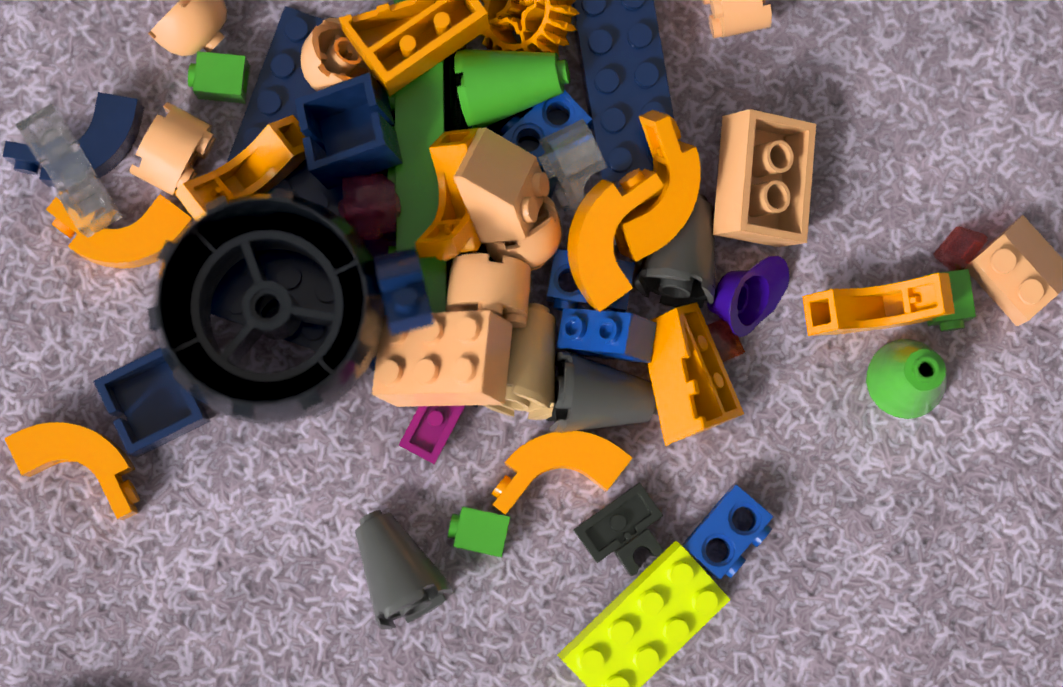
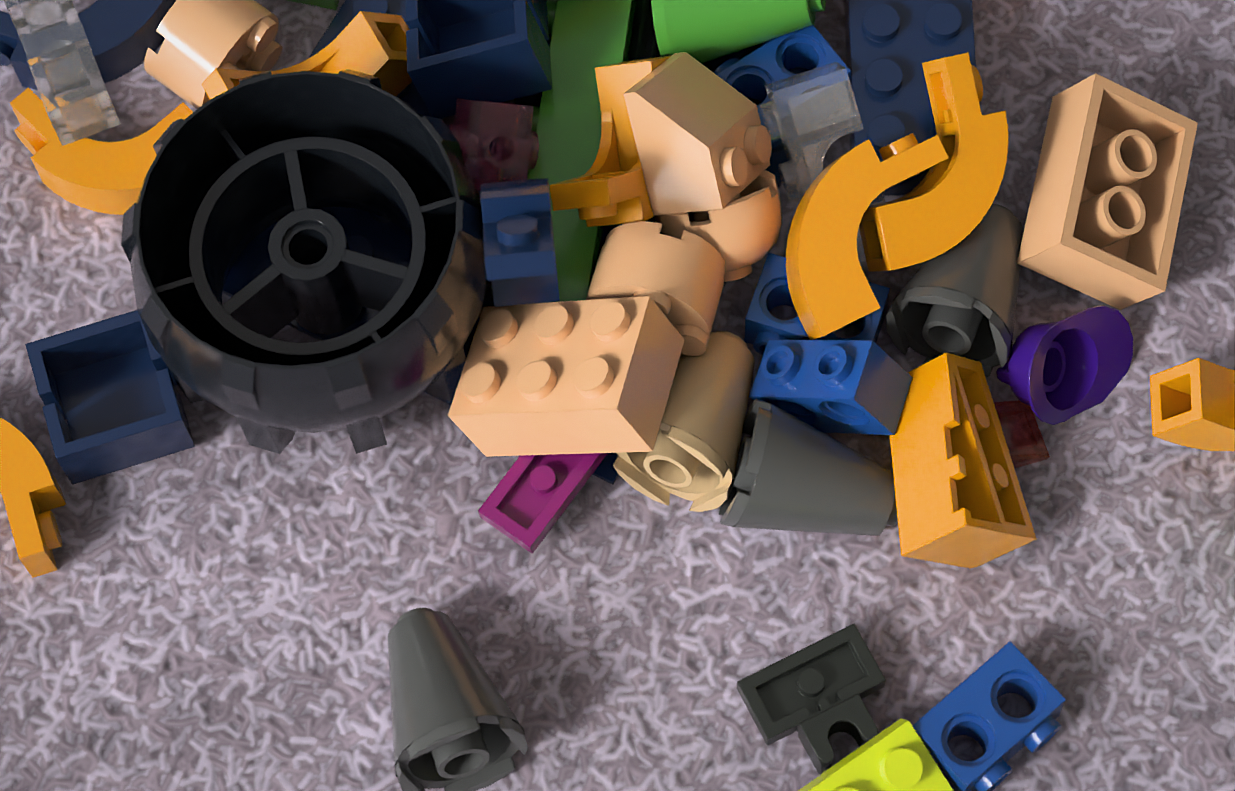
camera: 20 degrees right, 15 degrees down
bright green brick [447,506,510,558] -> none
light orange arch [491,431,632,516] -> none

